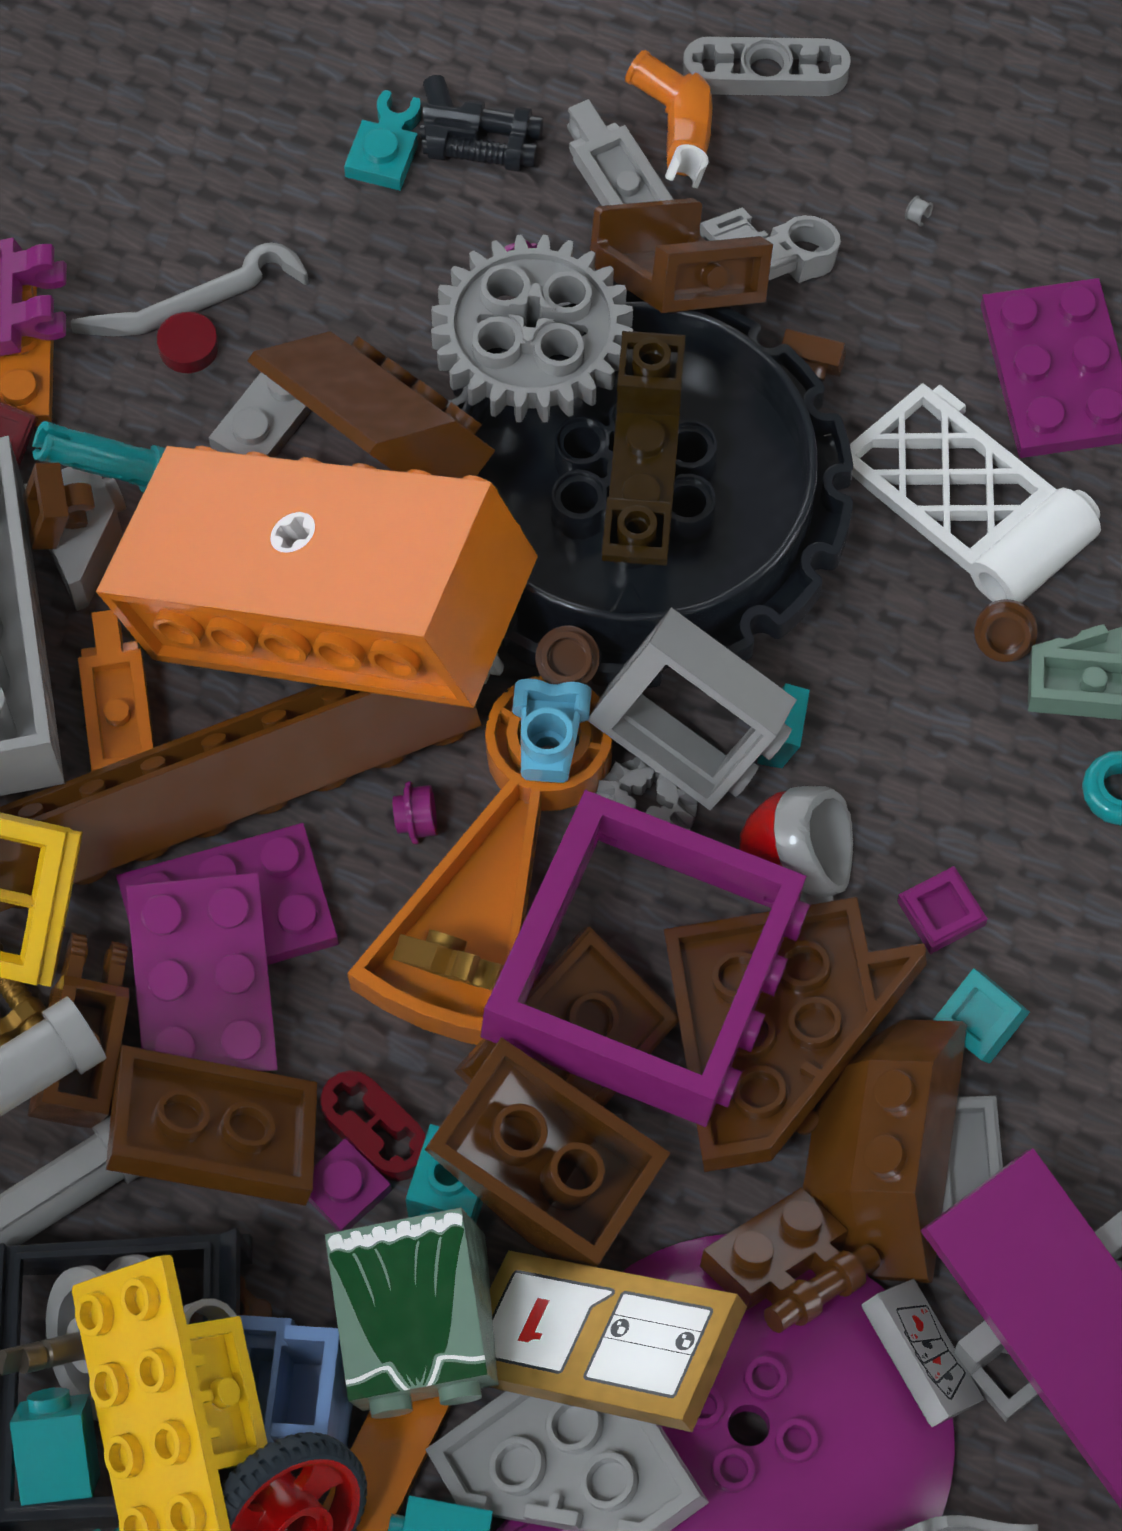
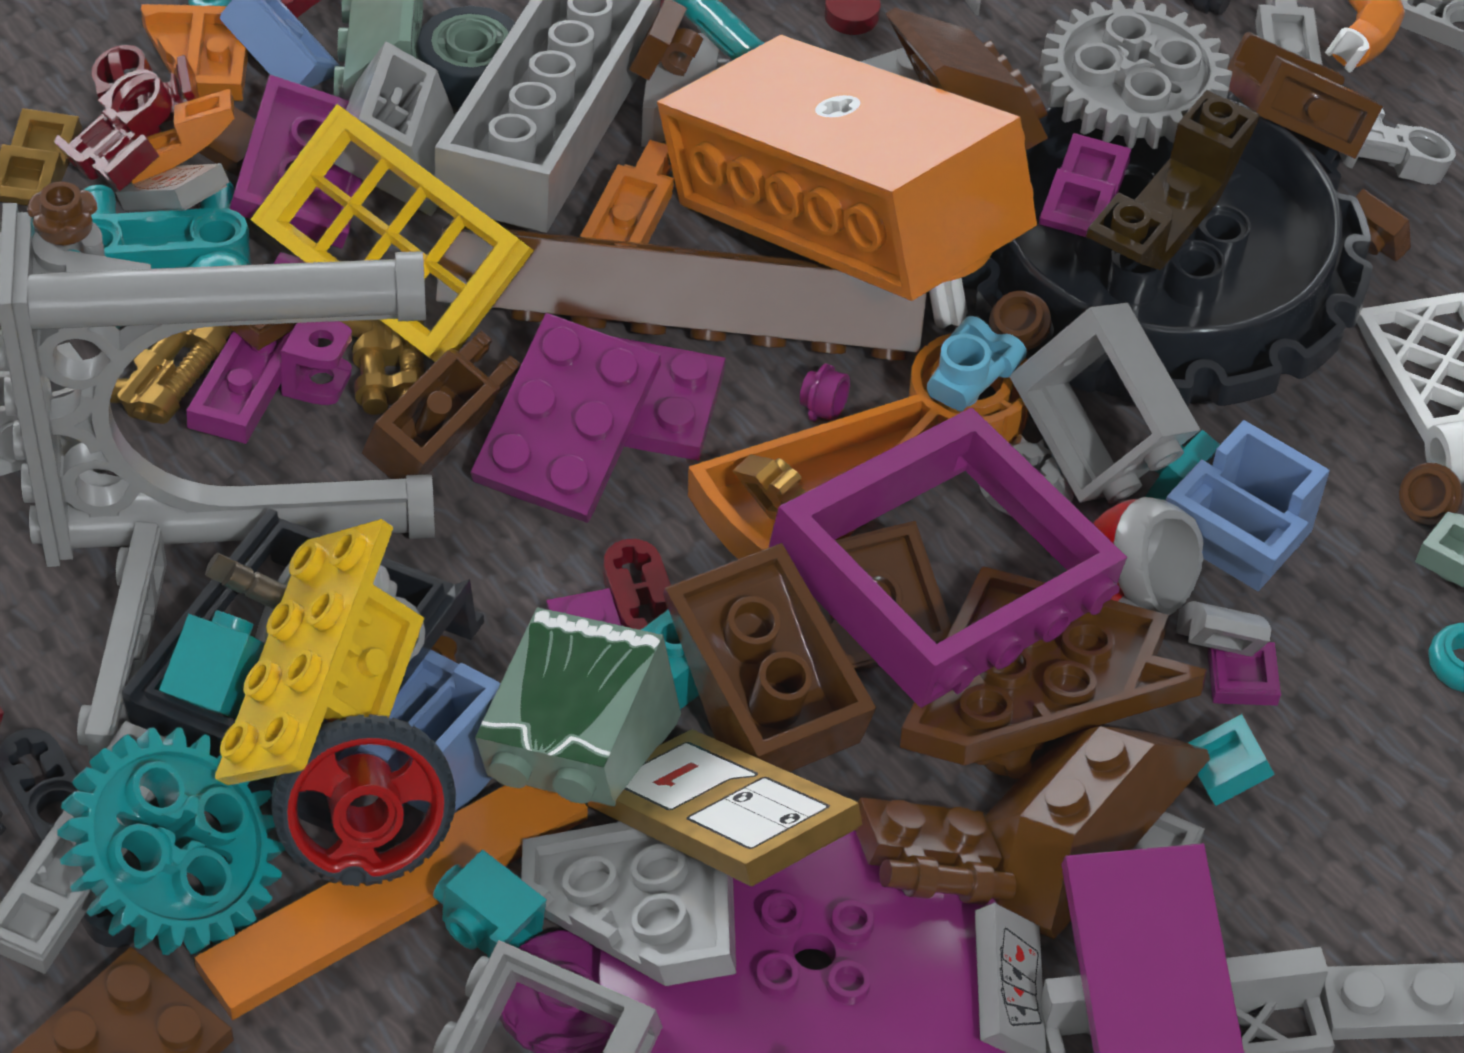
camera: 25 degrees right, 15 degrees down
reddish brown plate [106,1045,317,1206] -> none
none -> magenta slope [1039,133,1131,237]
none -> medium blue plate [1166,420,1330,592]
none -> light grey slope [1176,601,1271,657]

